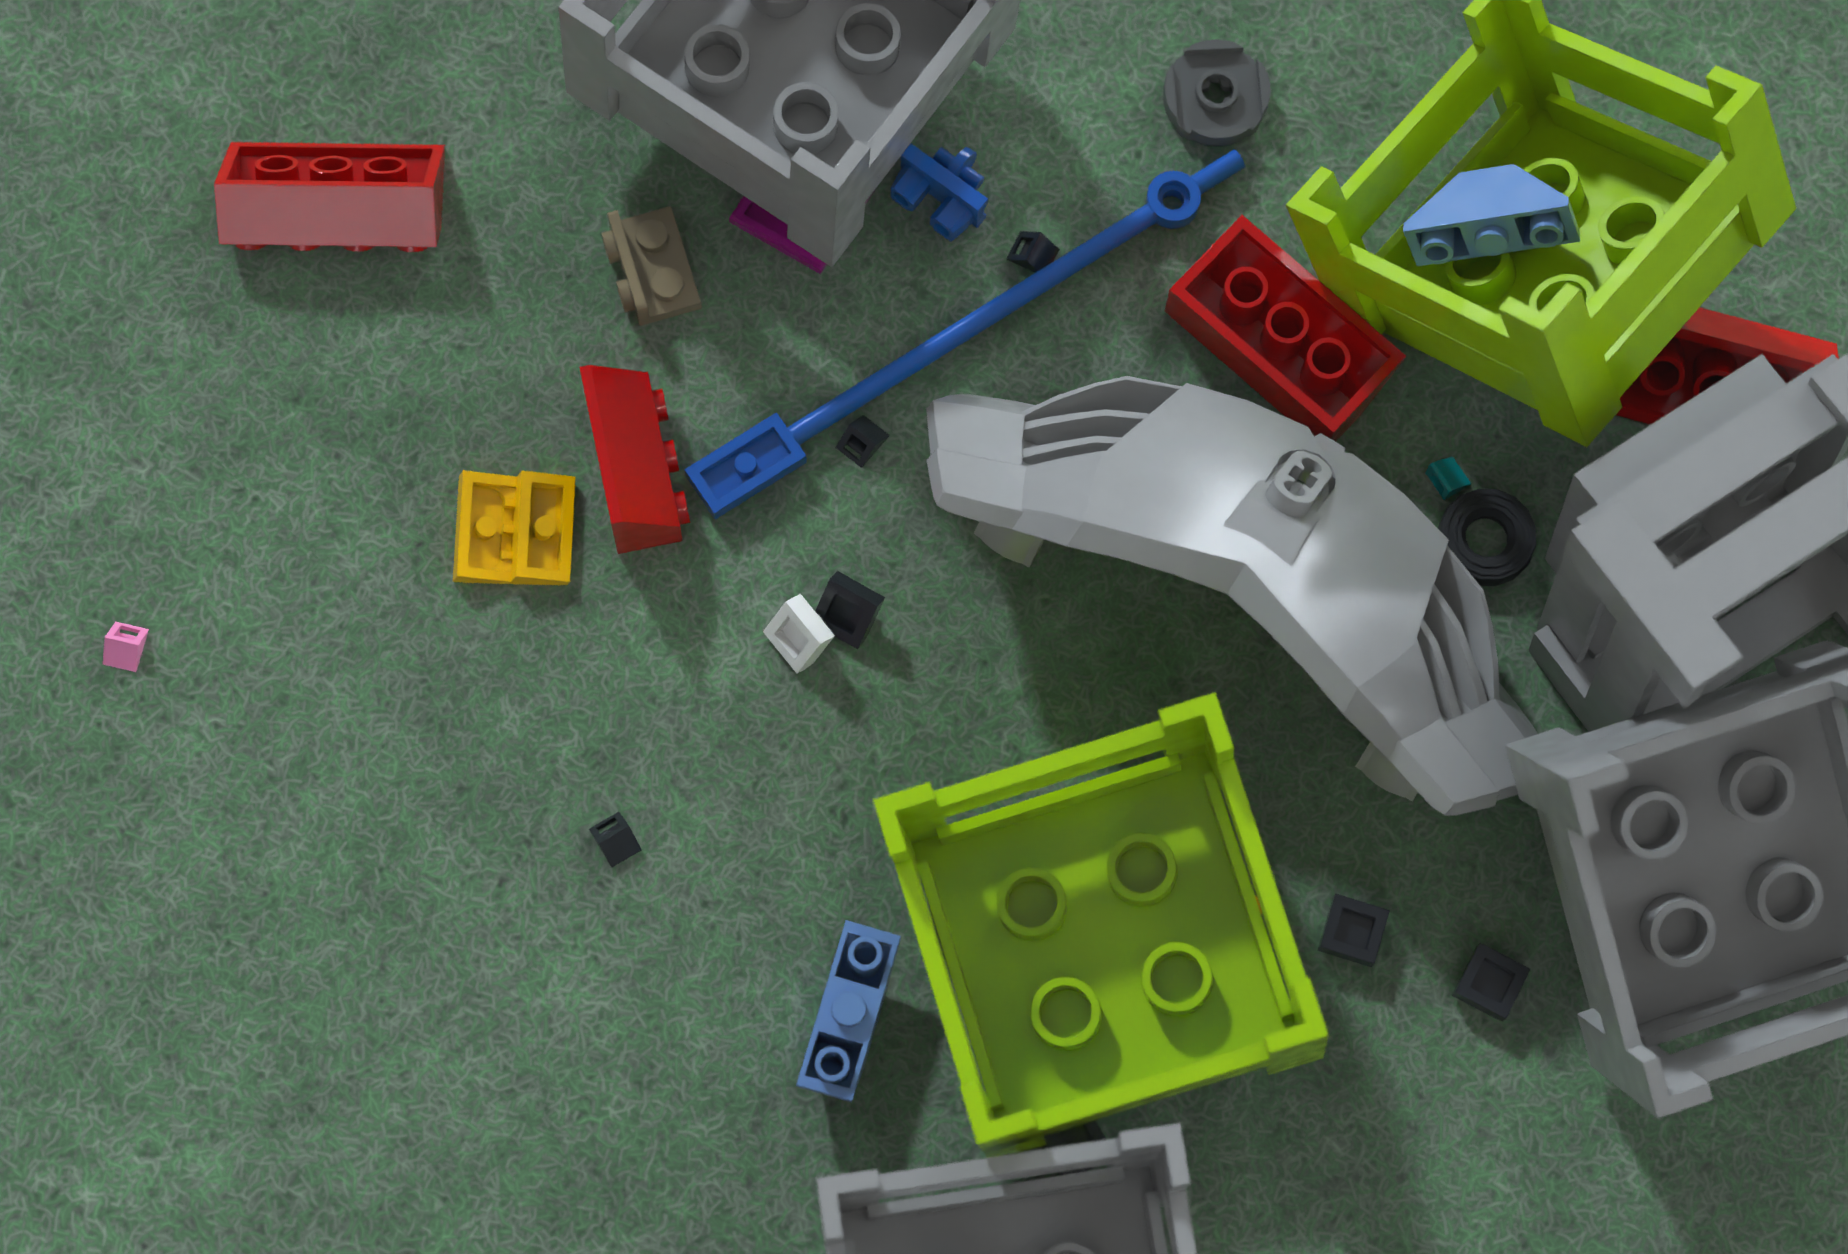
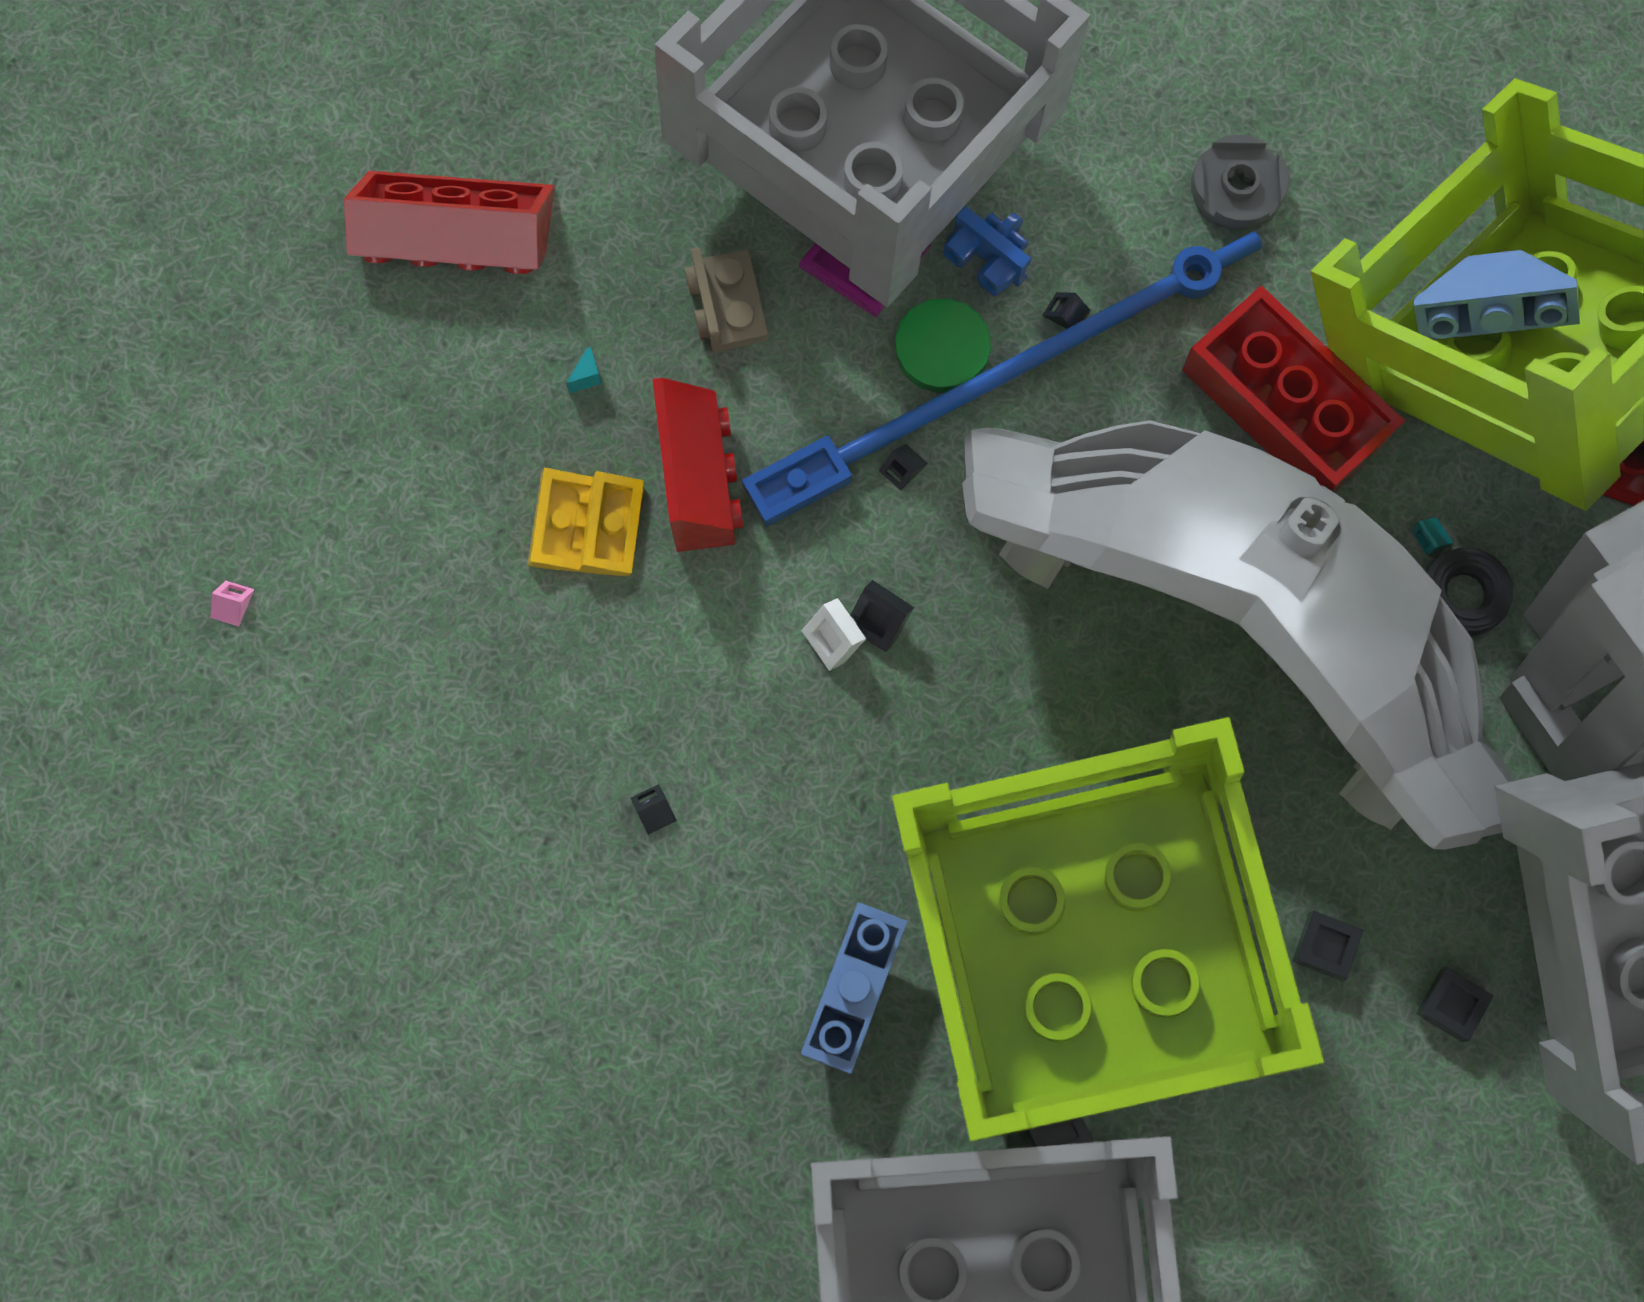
camera: 10 degrees right, 0 degrees up
none -> teal piece [566,347,602,393]
none -> green tile [894,298,991,393]

